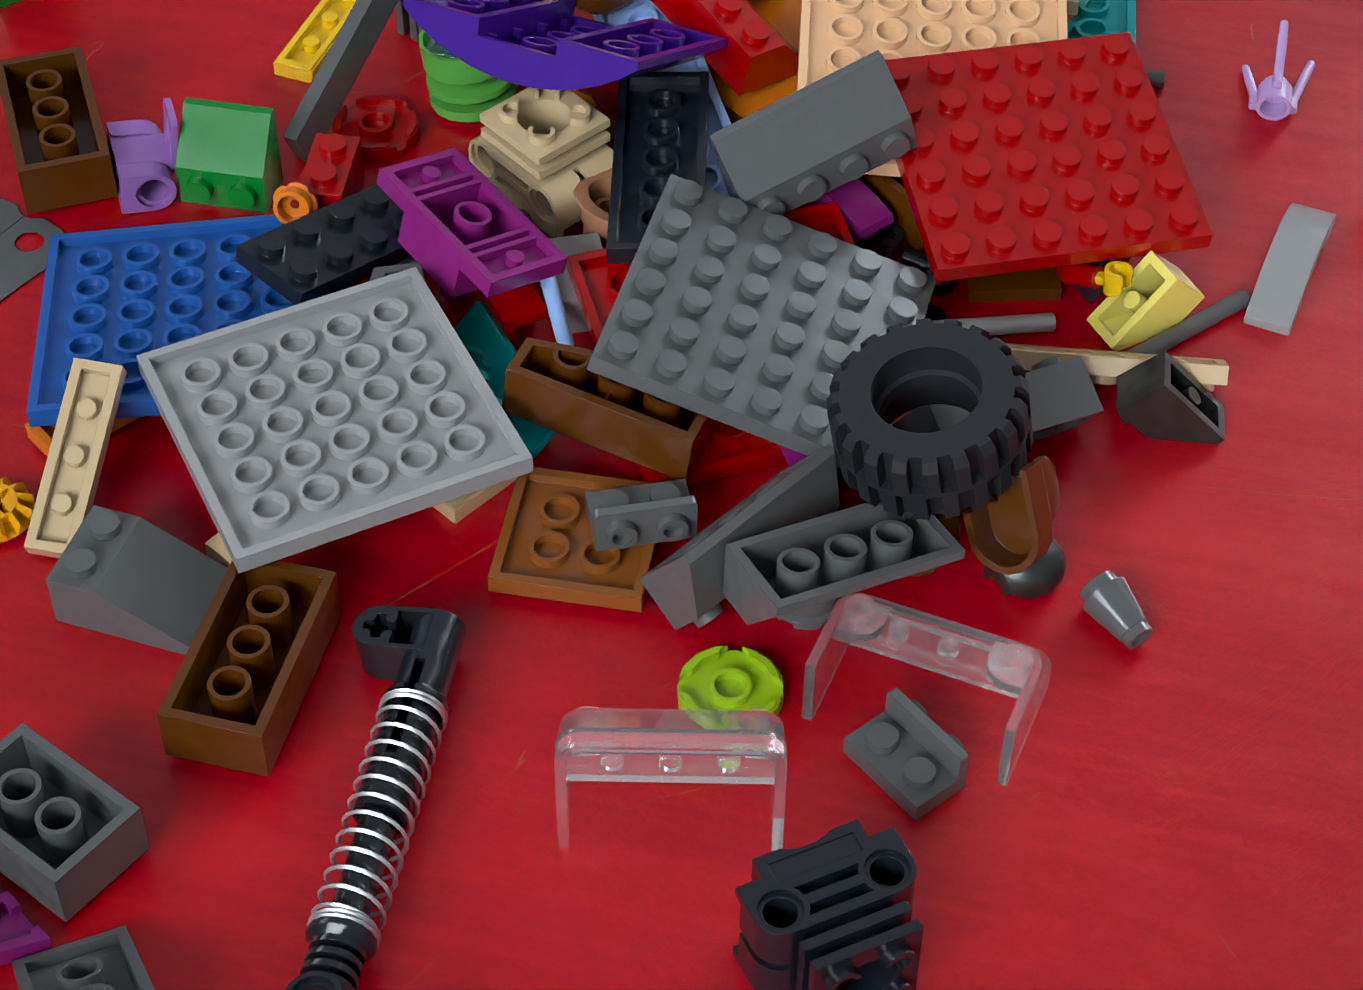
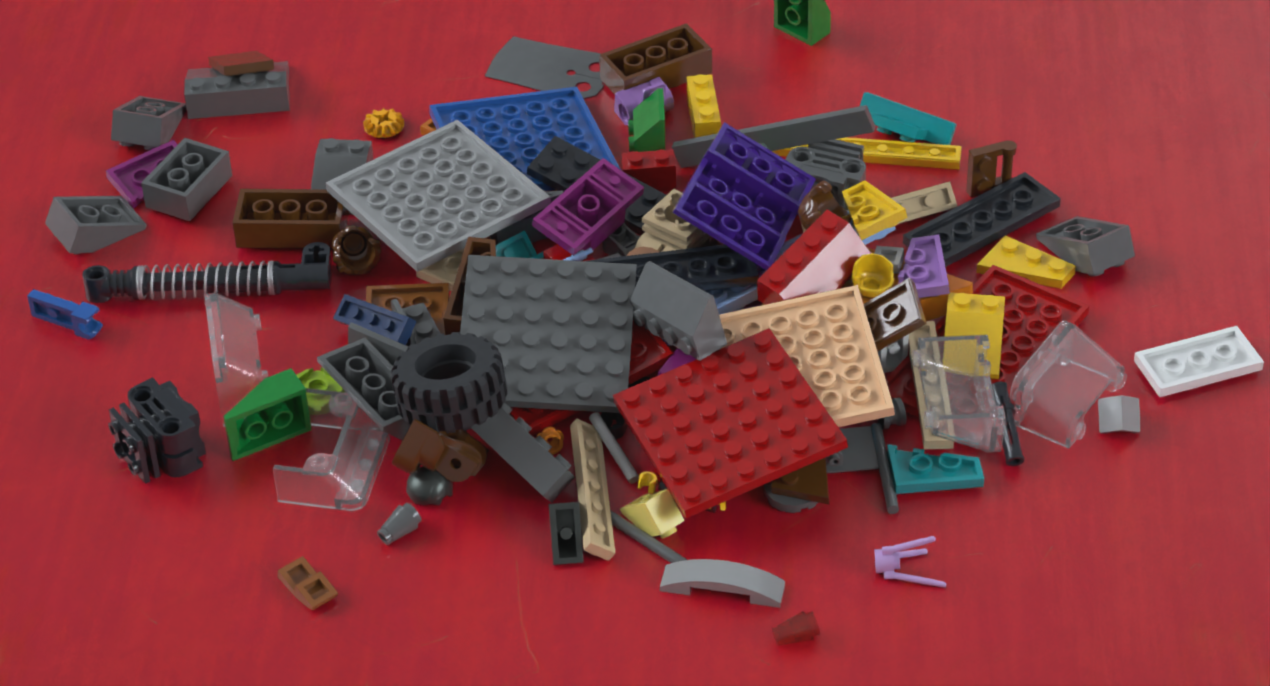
camera: 80 degrees right, 5 degrees down
tan plate [24,358,127,558] -> none
orange plate [273,182,318,225] -> none
dark grey bracket [843,688,969,821] -> none
none -> green slope [223,368,312,461]
none -> dark orange slope [278,556,338,610]
none -> reddish brown hair [332,225,382,275]
none -> dark blue plate [333,294,417,345]
none -> yellow brick [687,74,721,138]

